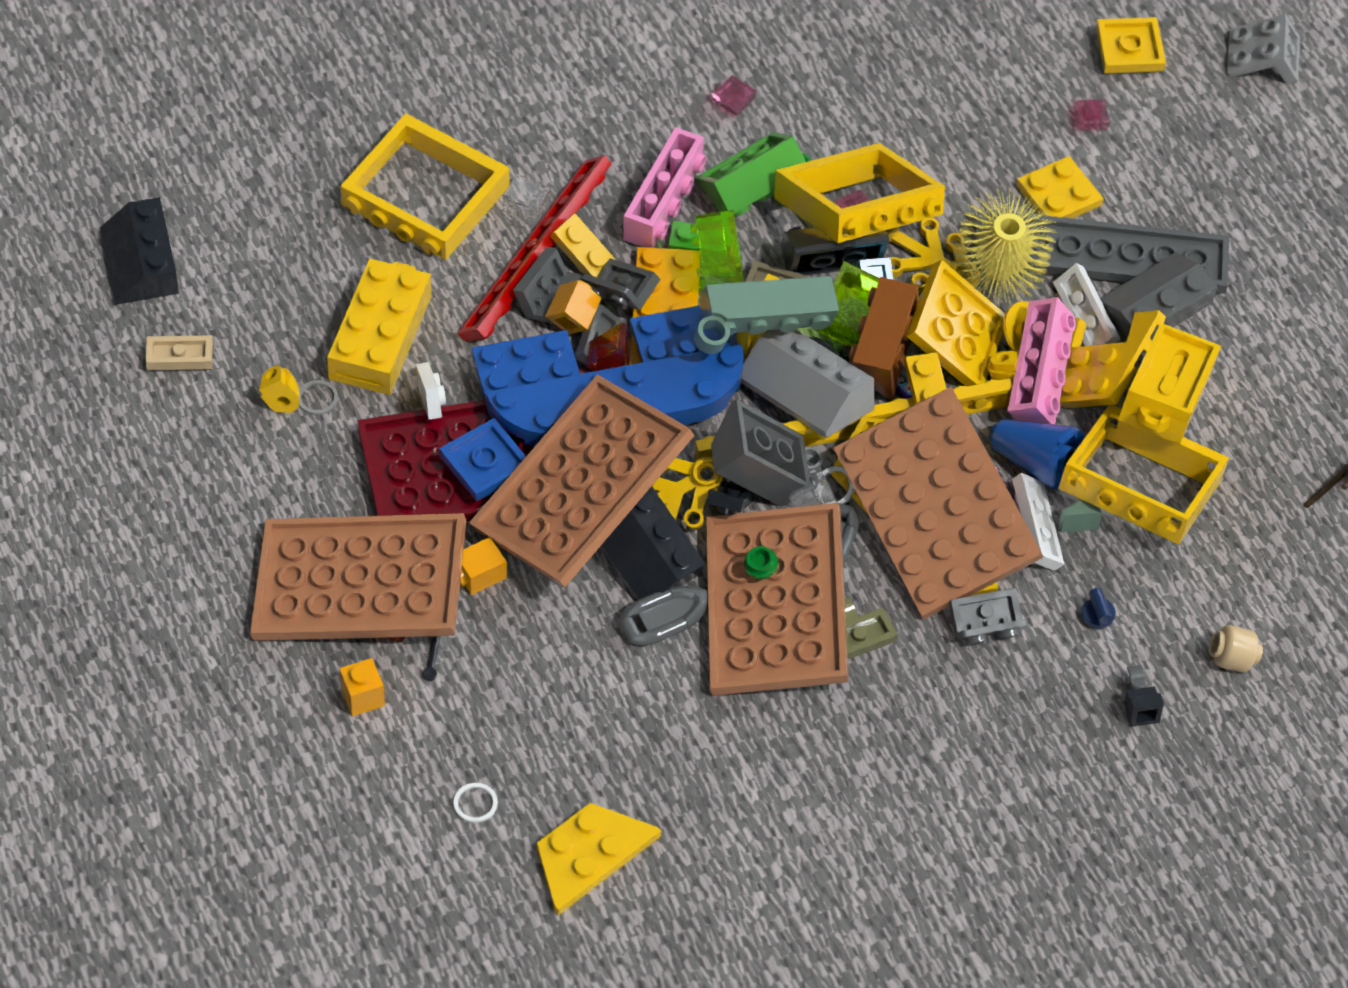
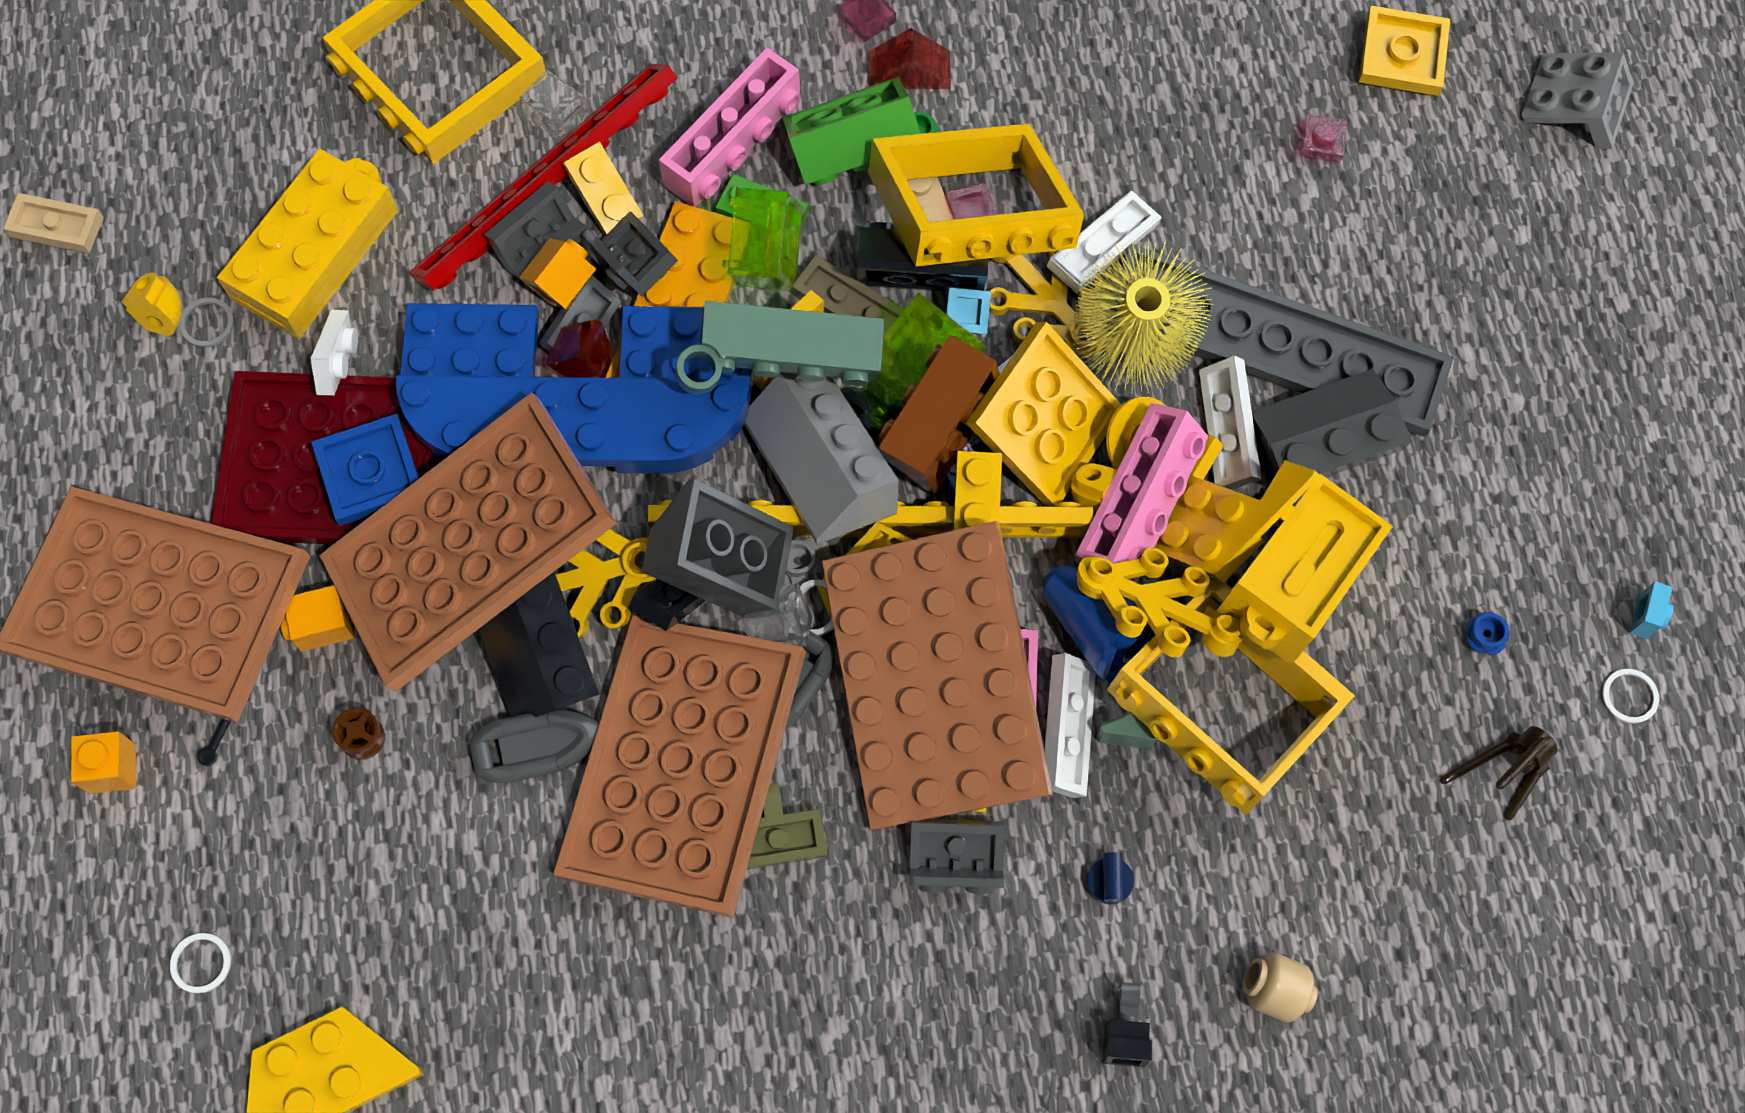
camera: 15 degrees right, 15 degrees up
black slope [99,197,179,305] -> none
green plate [744,546,778,579] -> none
yellow plate [1016,156,1104,218] -> none
none -> reddish brown wheel [332,707,385,760]
none -> clear red slope [869,28,951,89]
none -> white tile [1047,190,1162,294]
none -> yellow plant [1076,547,1243,657]
none -> blue plate [1465,612,1509,655]

